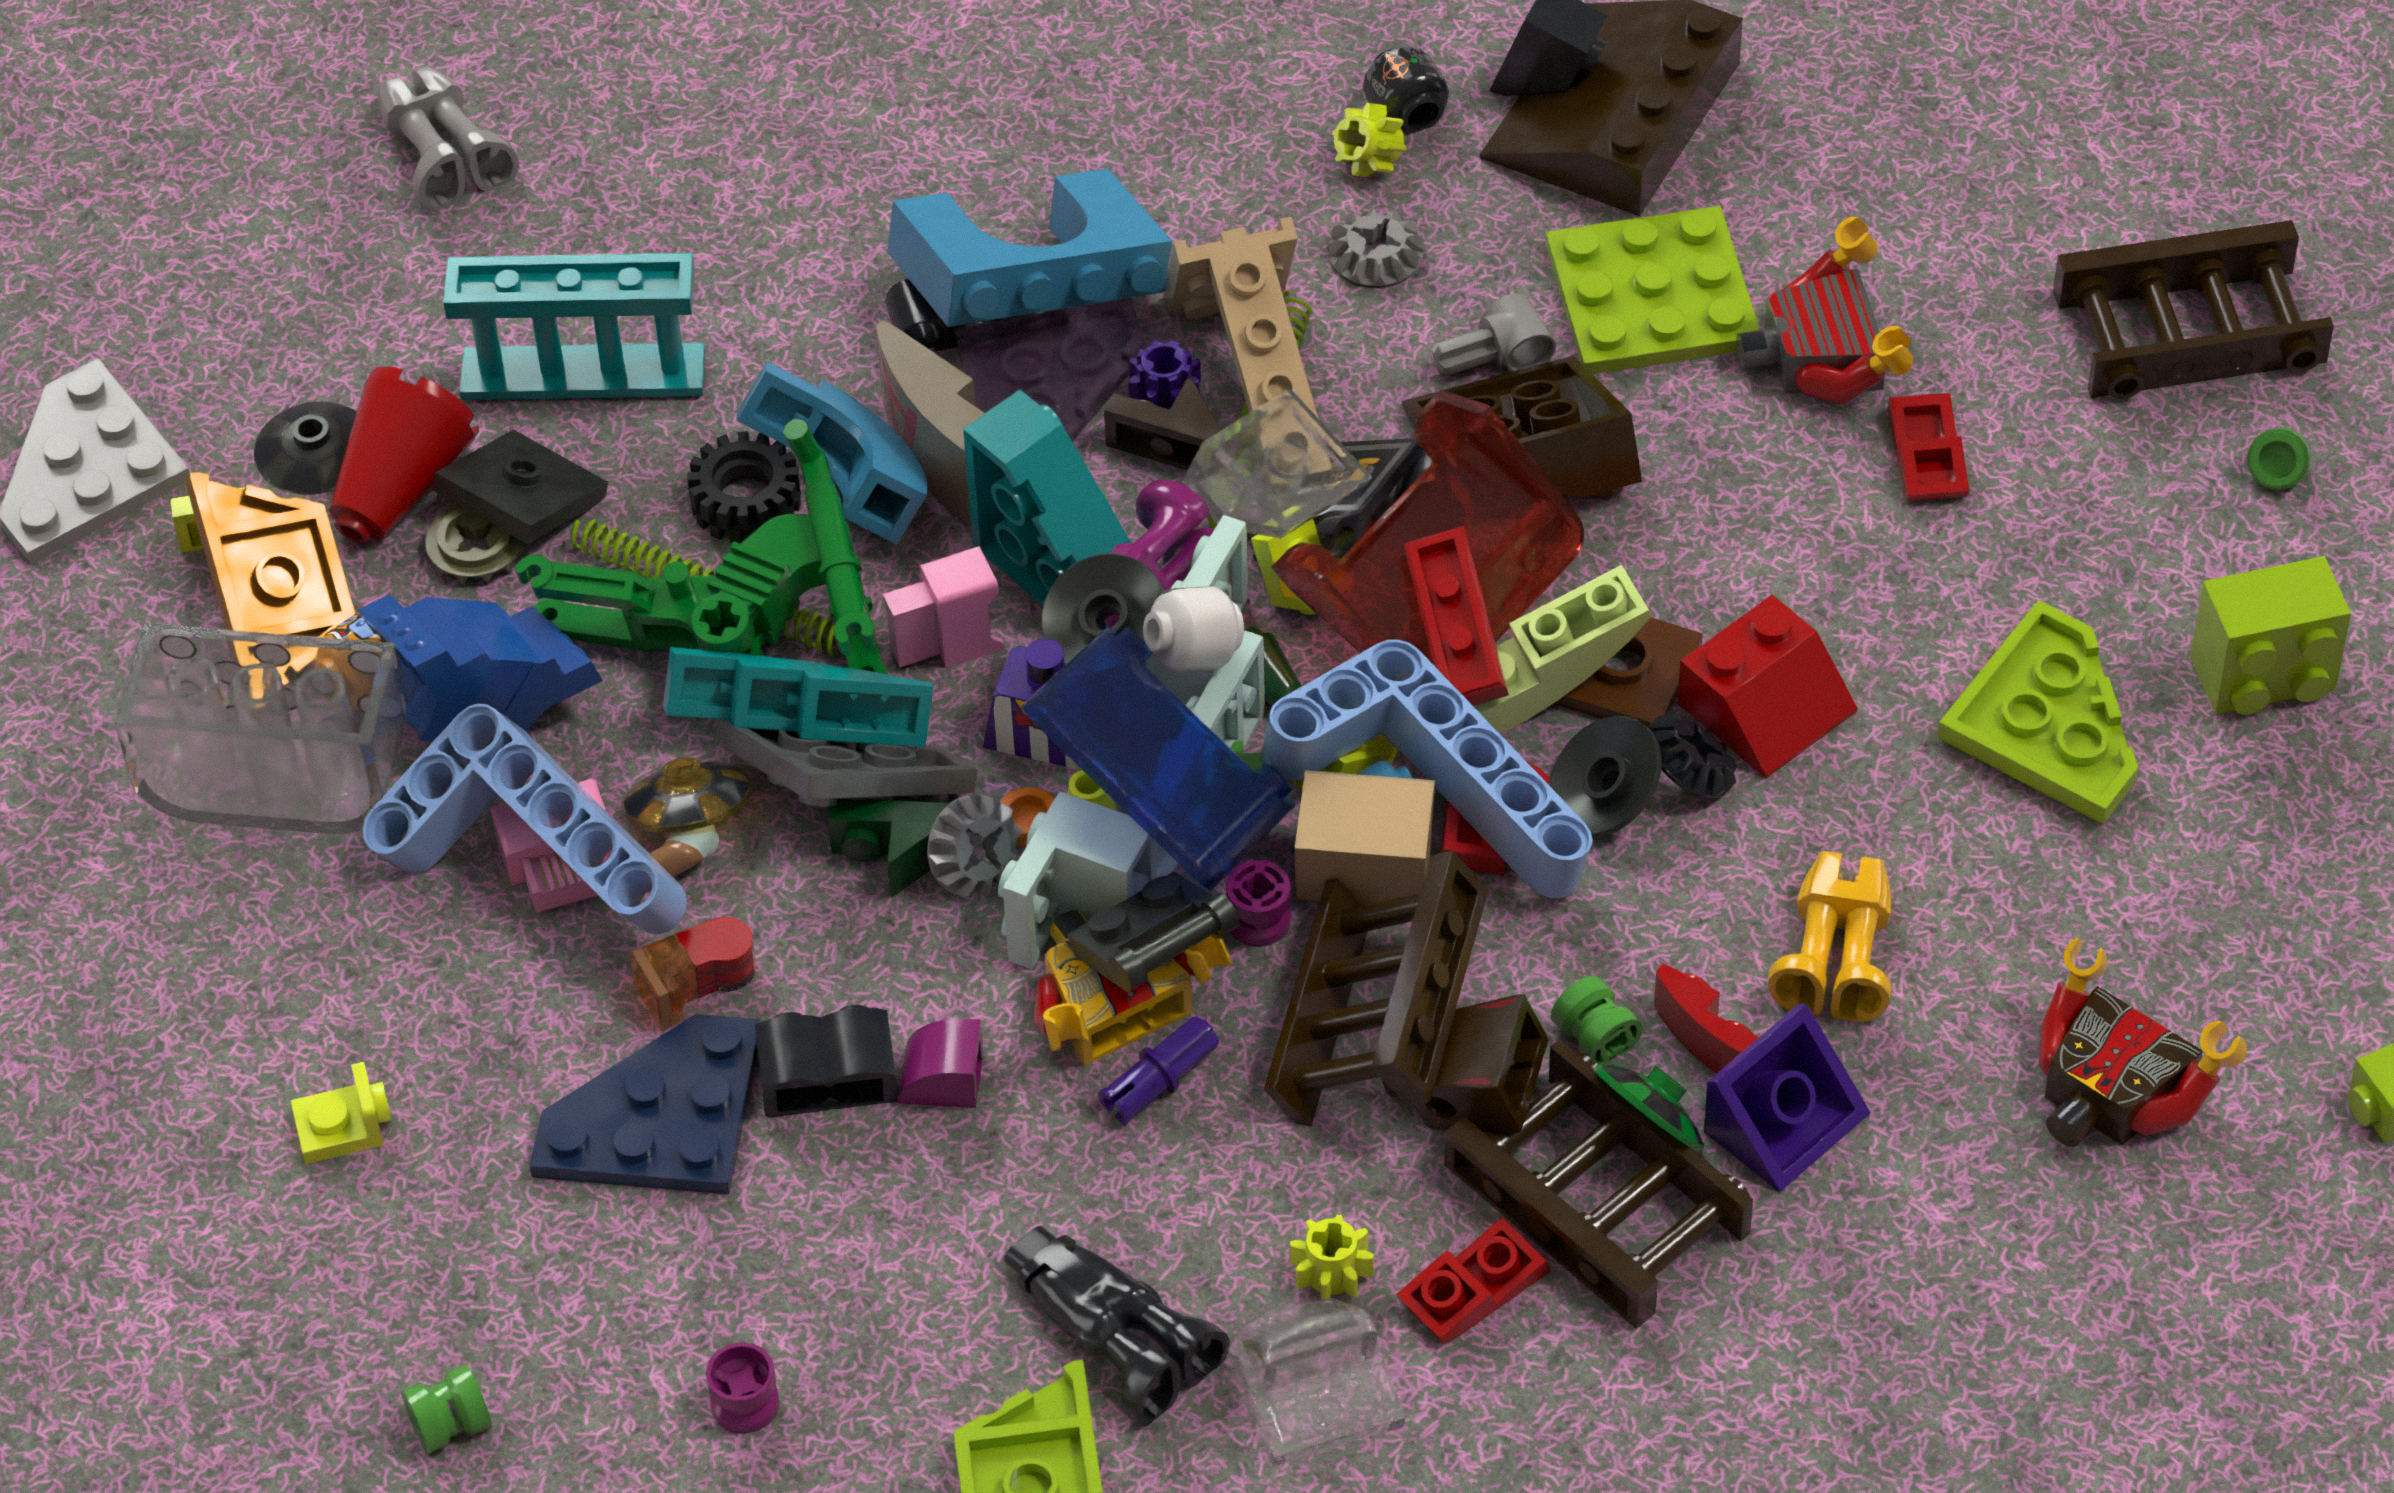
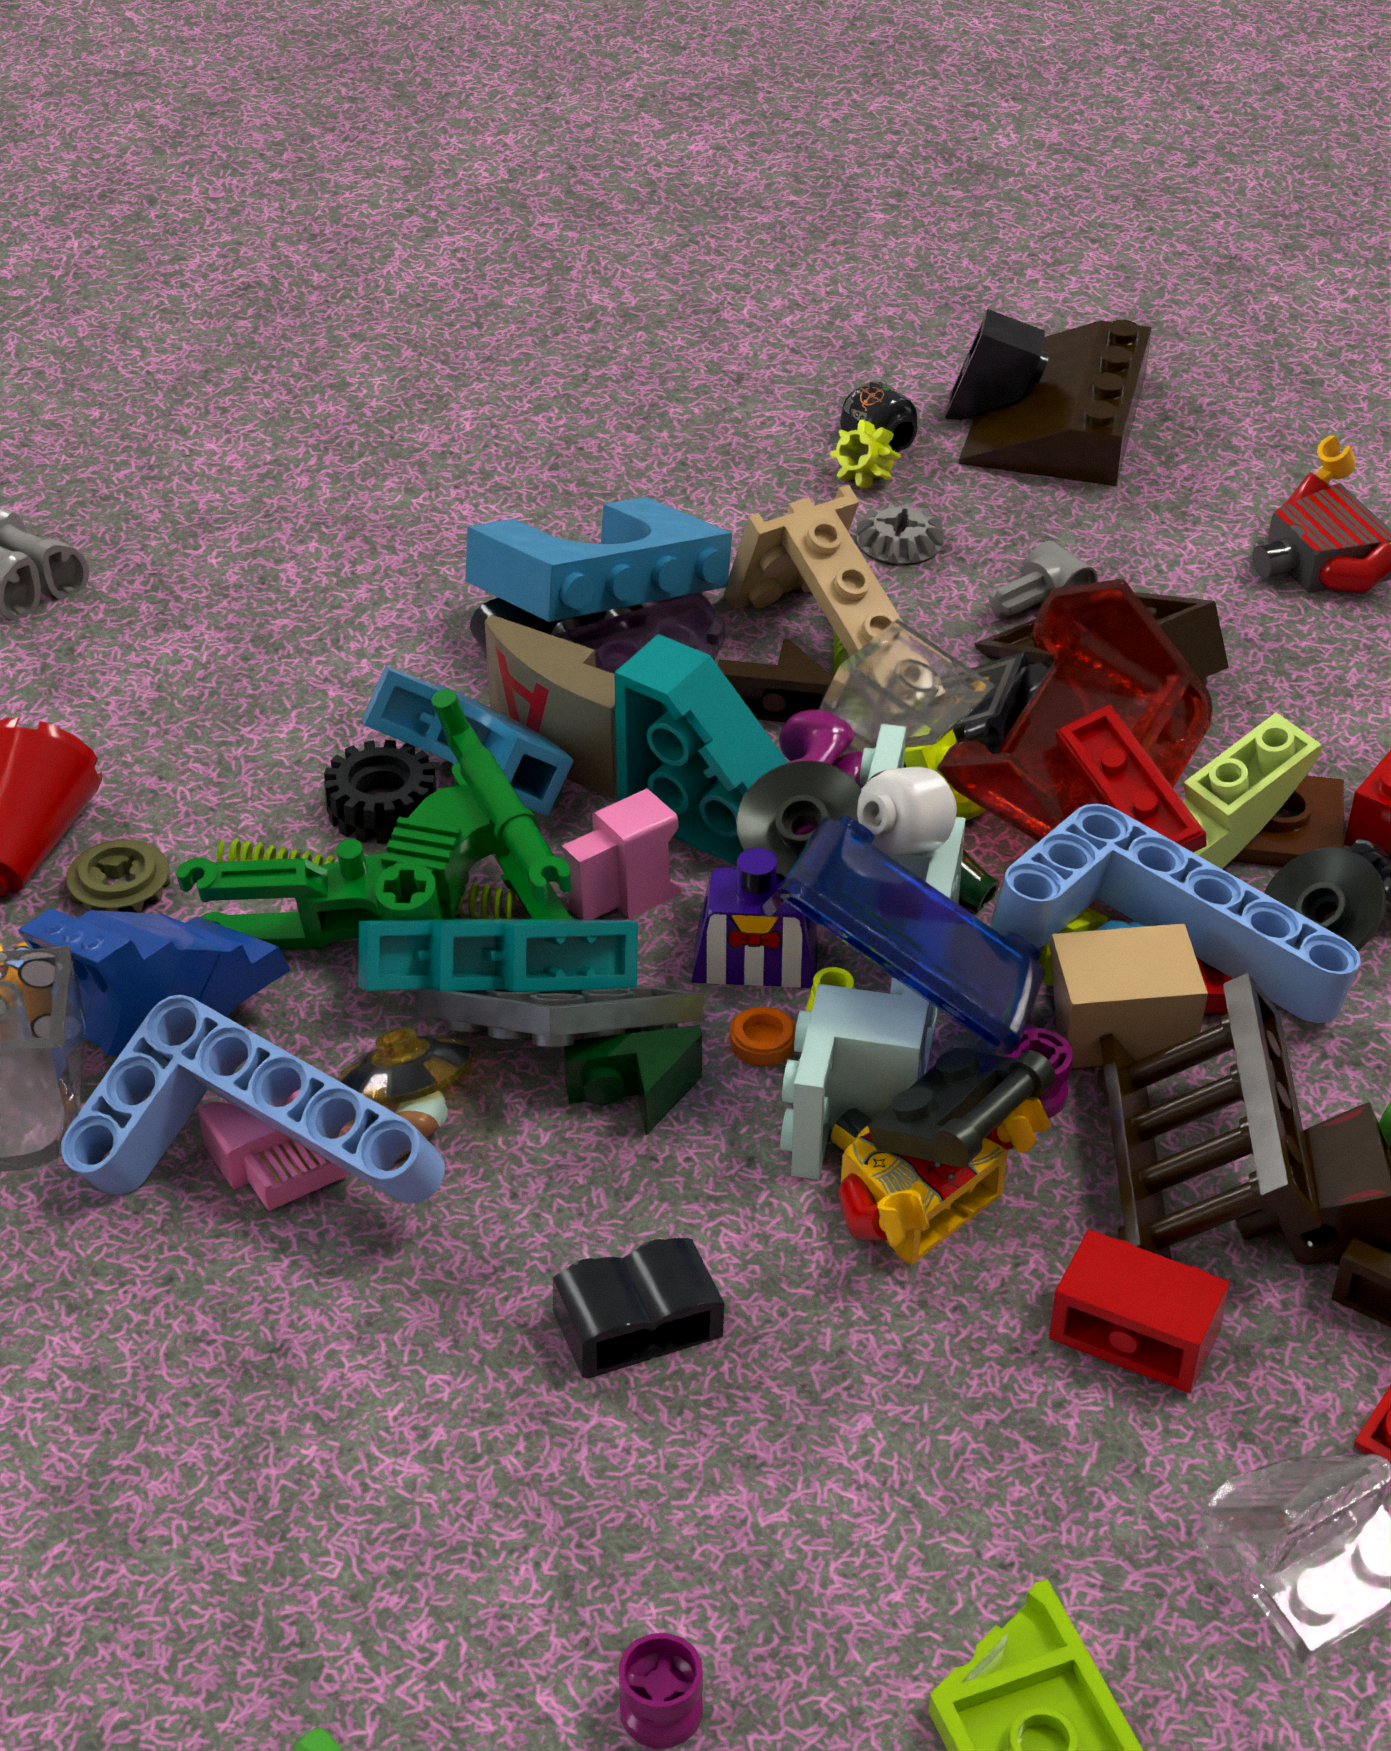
camera: 15 degrees left, 10 degrees down
neon yellow bracket [290,1062,392,1164] -> none
pearl dark grey plate [433,429,608,544] -> none
teal fence [443,253,706,400] -> none
dark blue plate [530,1014,761,1194] -> none
leg [629,917,756,1031] -> none
magenta brick [898,1018,984,1108] -> none
light grey gear [927,794,1023,898] -> none
black piece [1004,1226,1230,1427] -> none
dark purple axle [1098,1016,1219,1126] -> none
dark purple gear [1128,340,1201,409] -> none
neon yellow gear [1290,1214,1374,1303] -> none
lime plate [1545,205,1760,374] -> none
none -> red brick [1049,1229,1230,1394]

